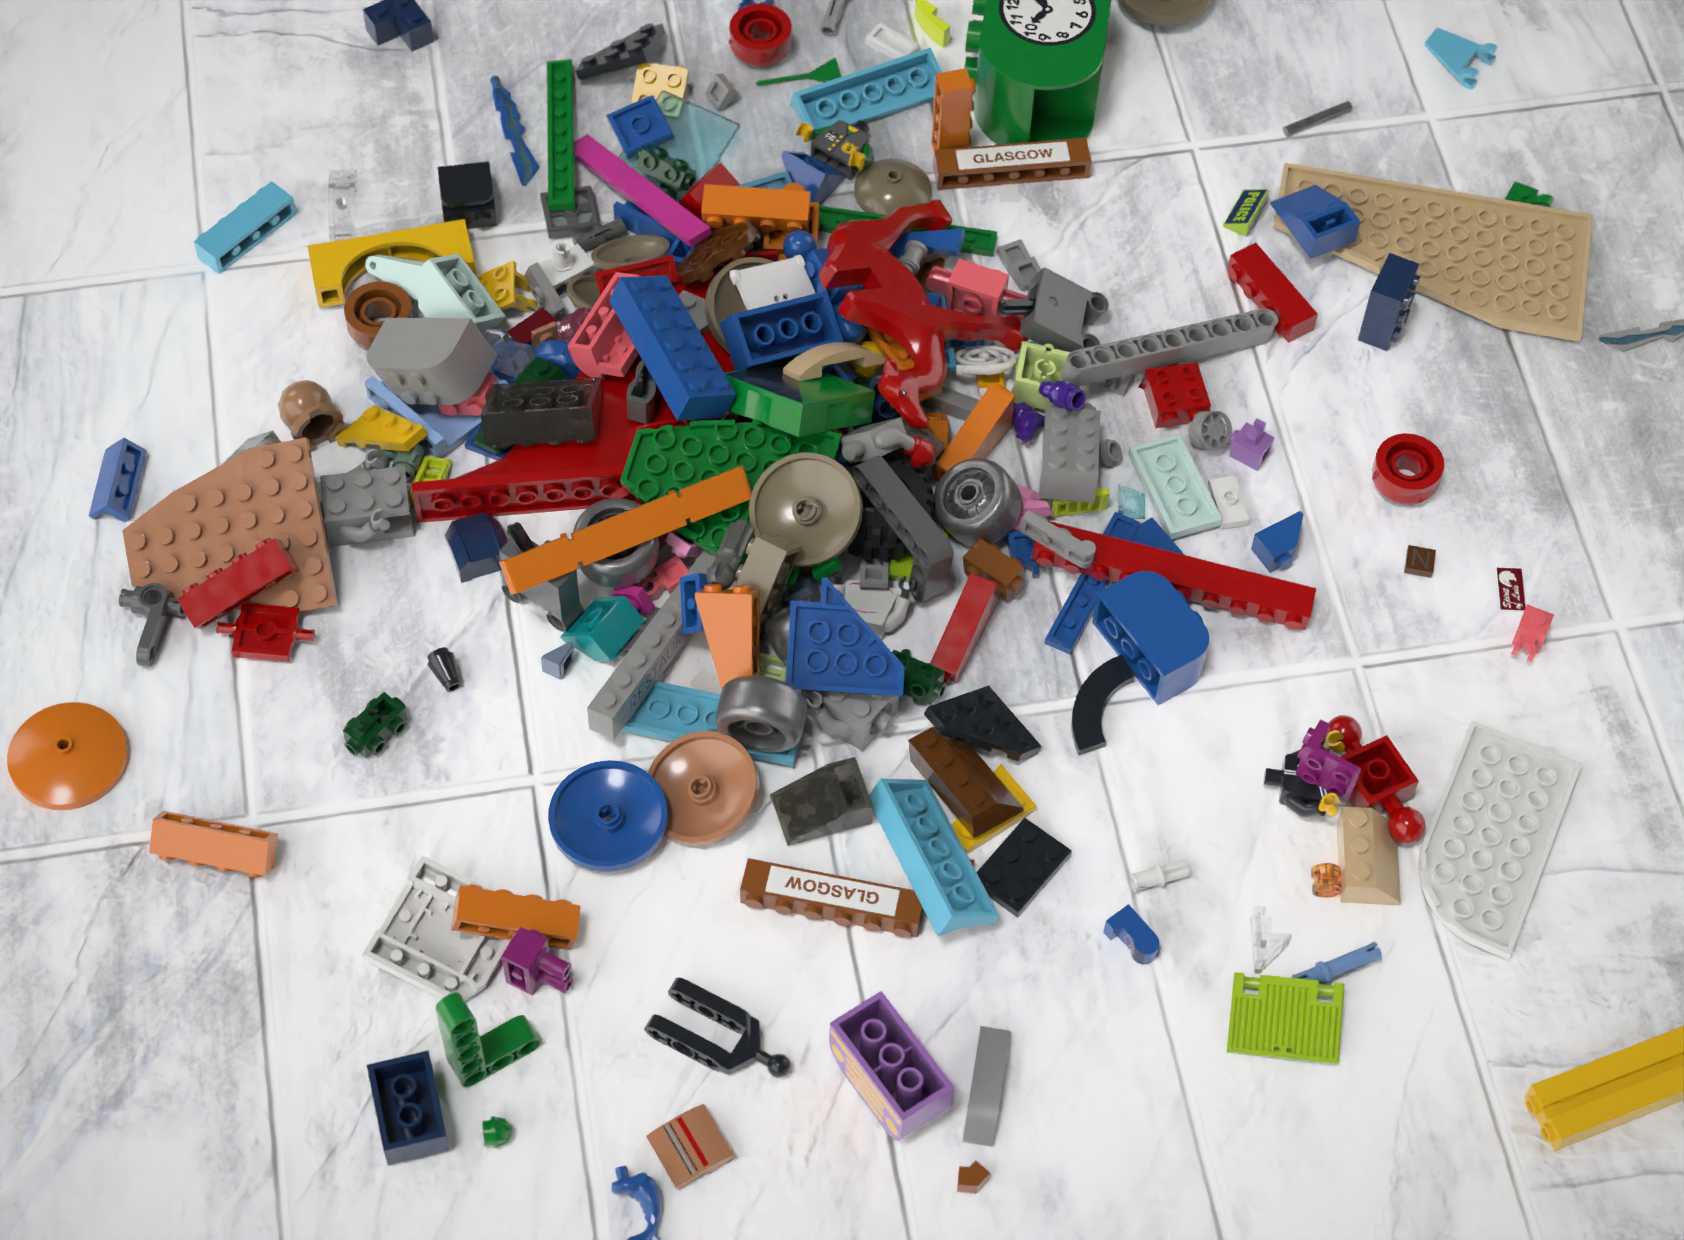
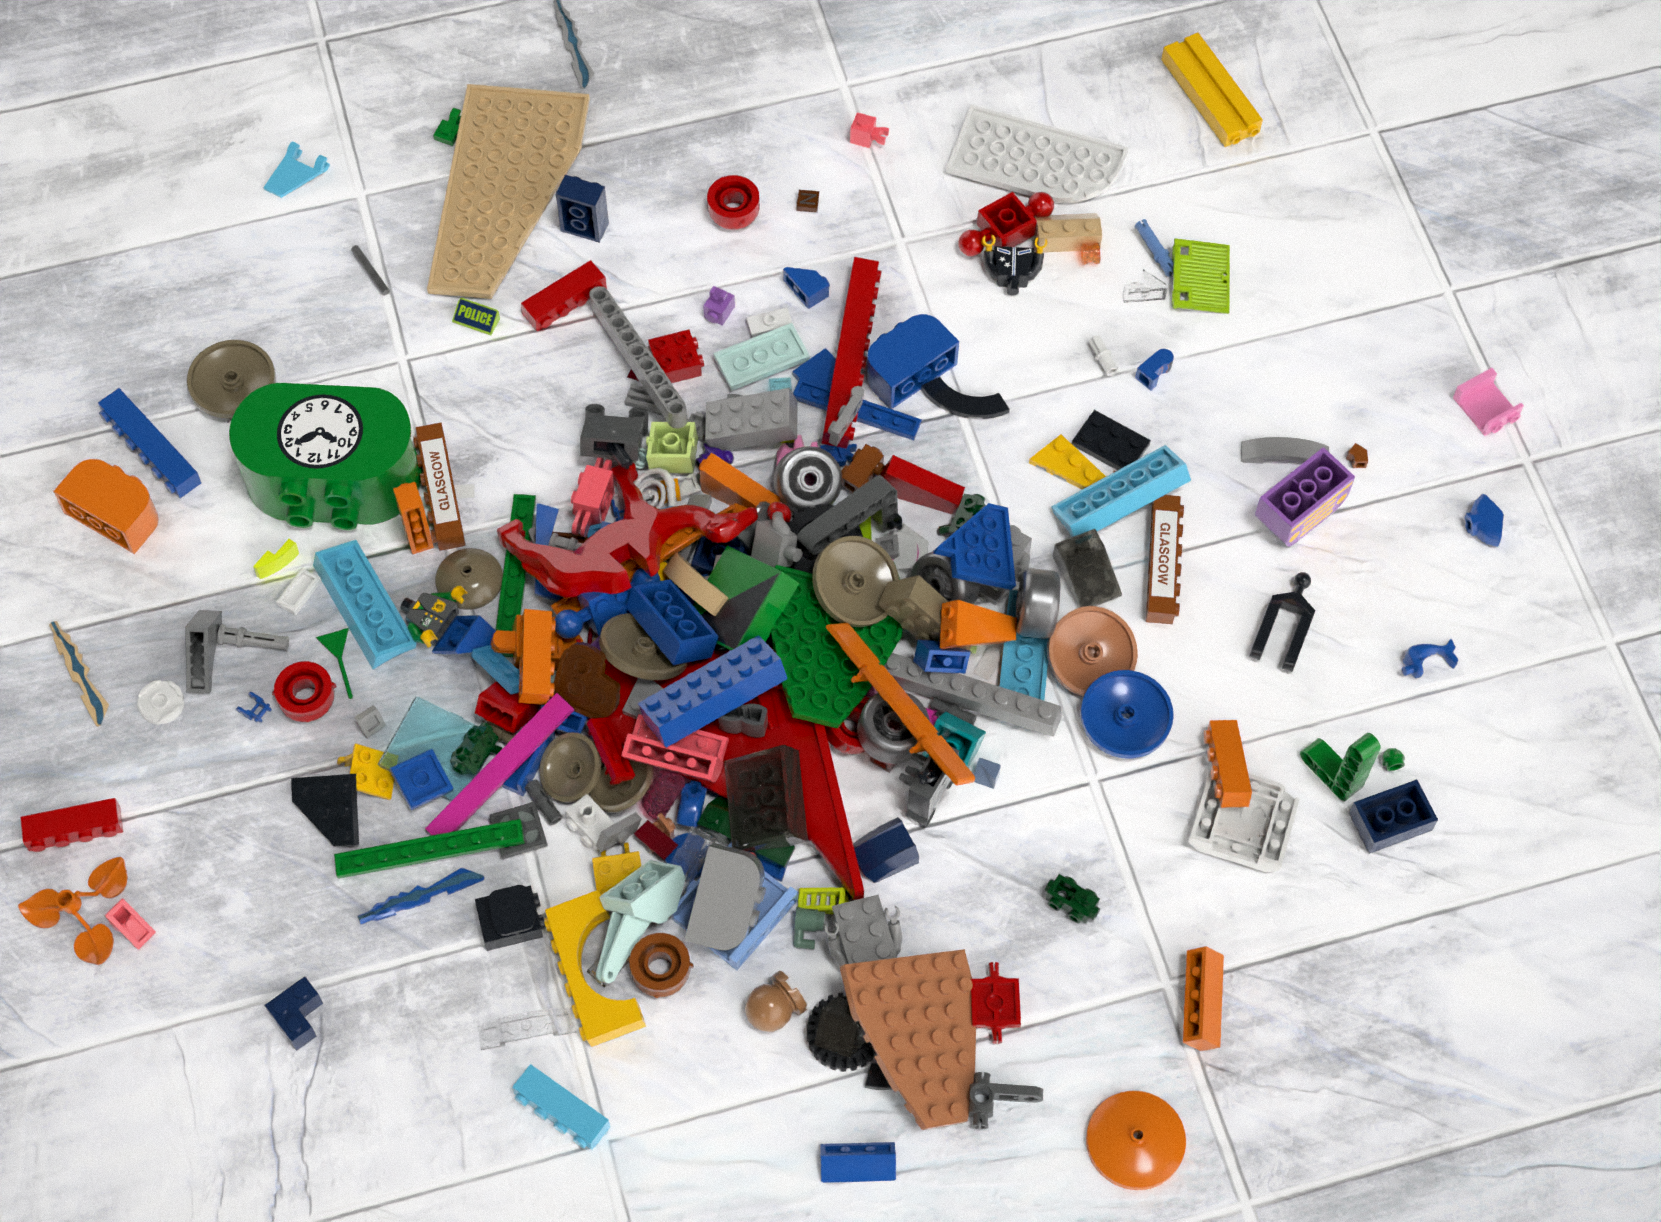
camera: 95 degrees left, 5 degrees up
red brick [177,538,299,629] -> none
yellow wing [335,405,428,451] -> none
black cone [427,647,462,692] -> none
magenta brick [501,926,573,996] -> none
nougat slope [646,1104,735,1190] -> none
dark grey piece [706,519,754,589] -> none
white door [730,255,815,310] -> none
reddish brown slope [908,727,1024,838] -> none
black plate [924,685,1042,762] -> none
light grey slope [996,239,1041,289] -> none
dark purple animal [1039,381,1086,411] -> none
light grey wheel [1188,411,1232,449] -> none
blue slope [1270,185,1361,259] -> none
magenta bracket [1295,719,1361,800] -> none
dark red sticker [1497,568,1526,611] -> none

